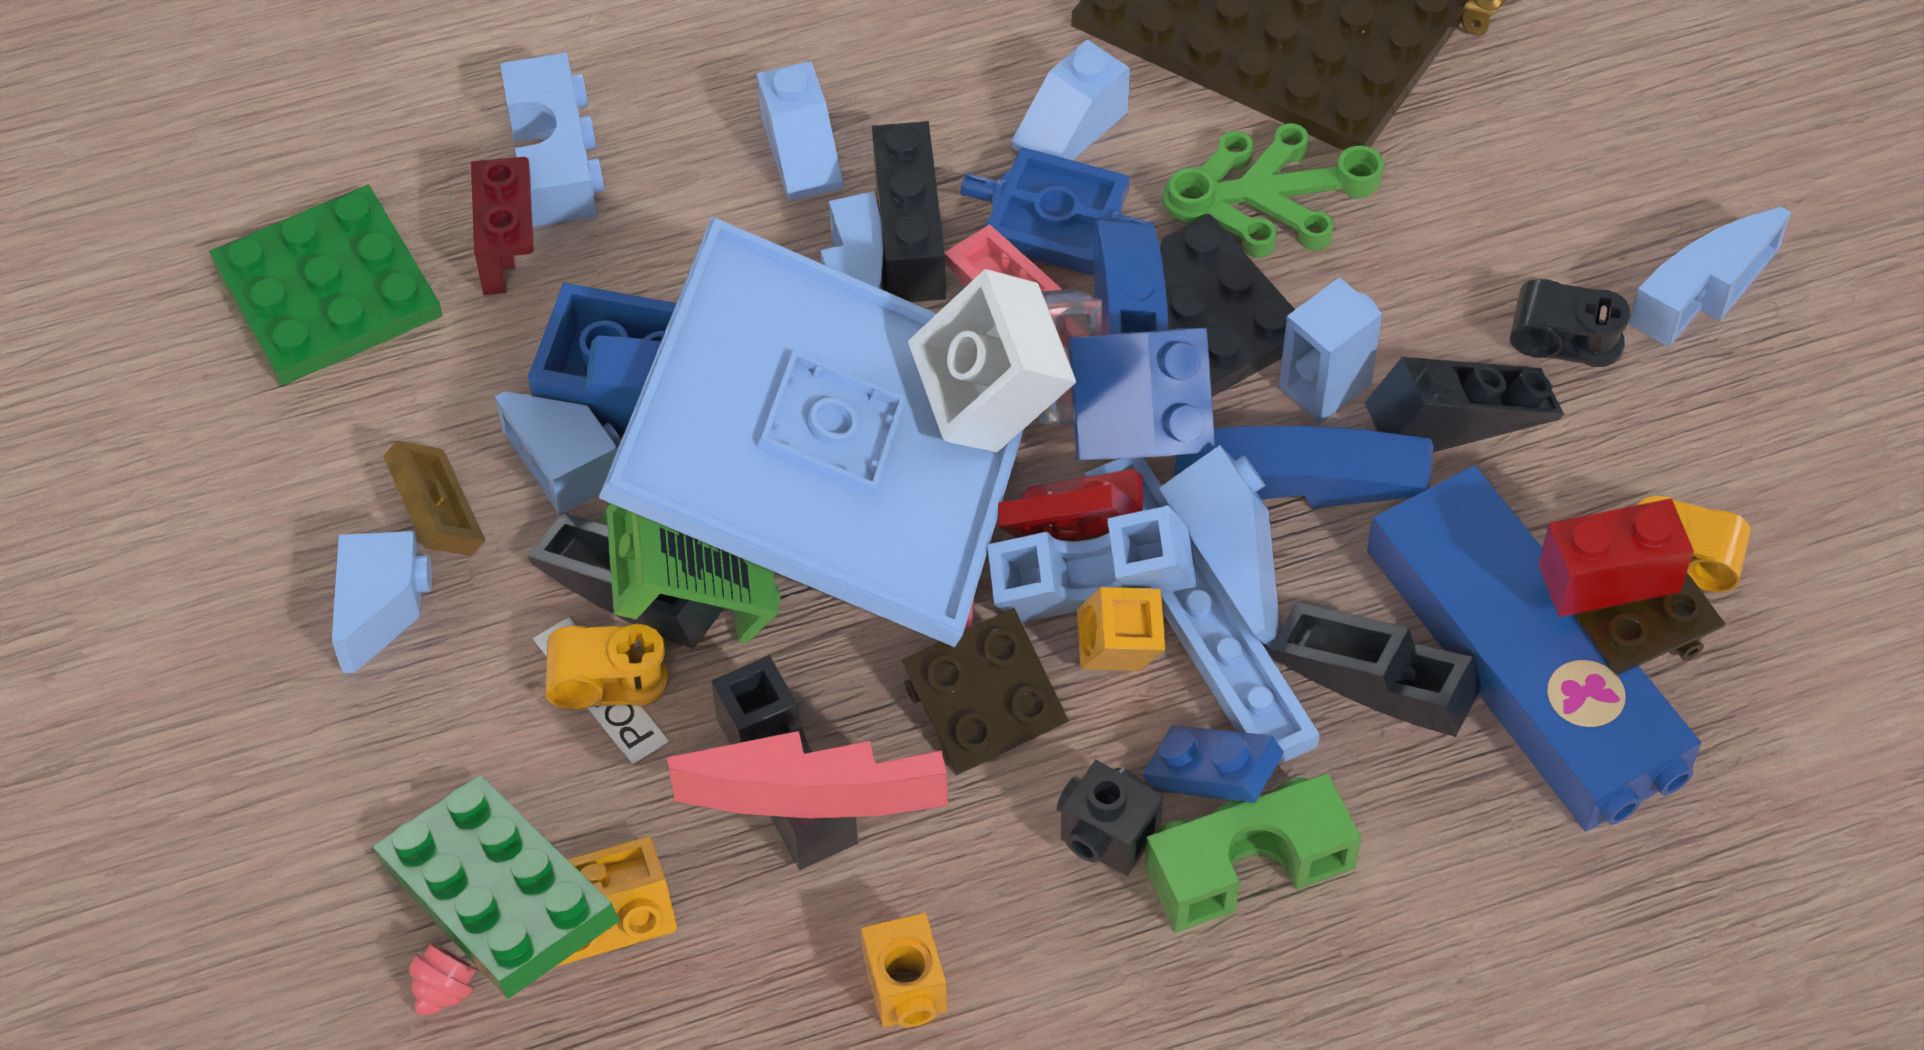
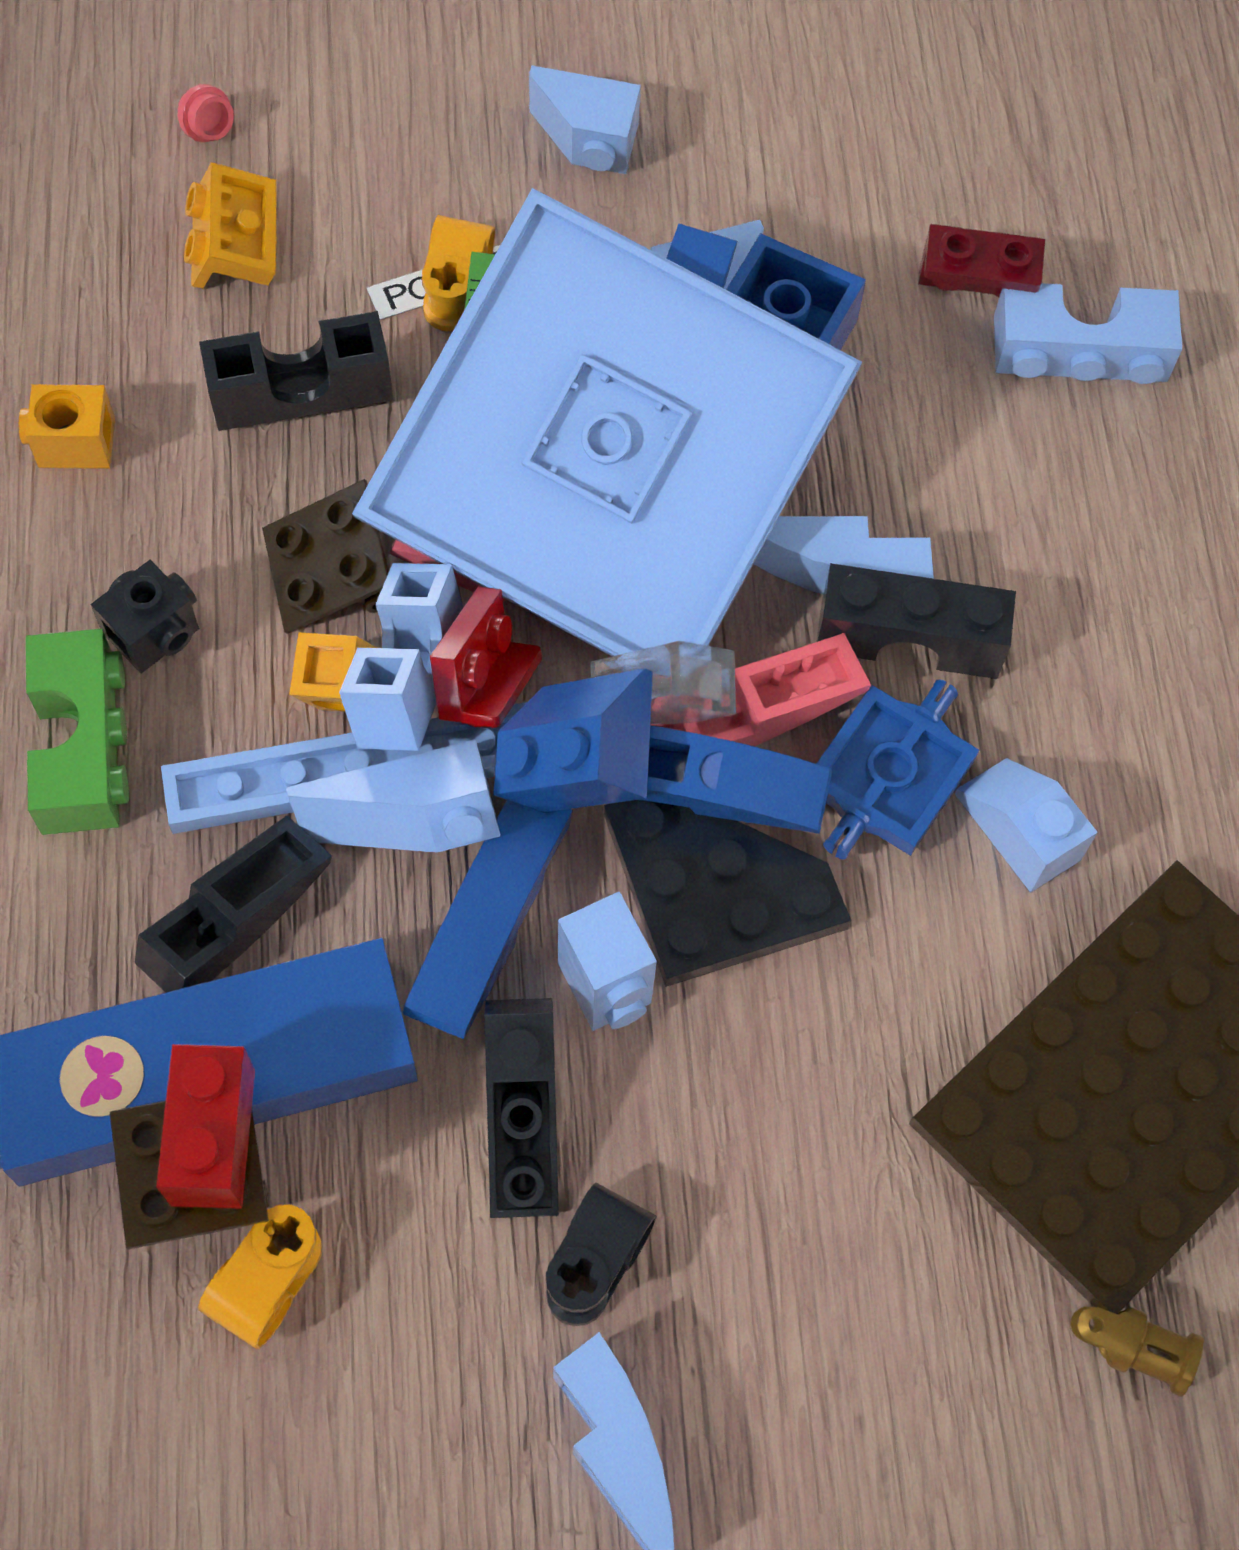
camera: 100 degrees right, 10 degrees up
green plate [209,184,443,386] -> none
plate [372,774,620,999] -> none
pearl gold plate [383,440,486,556] -> none
coral slope [667,731,948,819] -> none
light blue slope [756,61,843,201] -> none
white brick [908,269,1076,452] -> none
blue plate [1142,725,1284,803] -> none
bright green plant [1162,123,1384,258] -> none

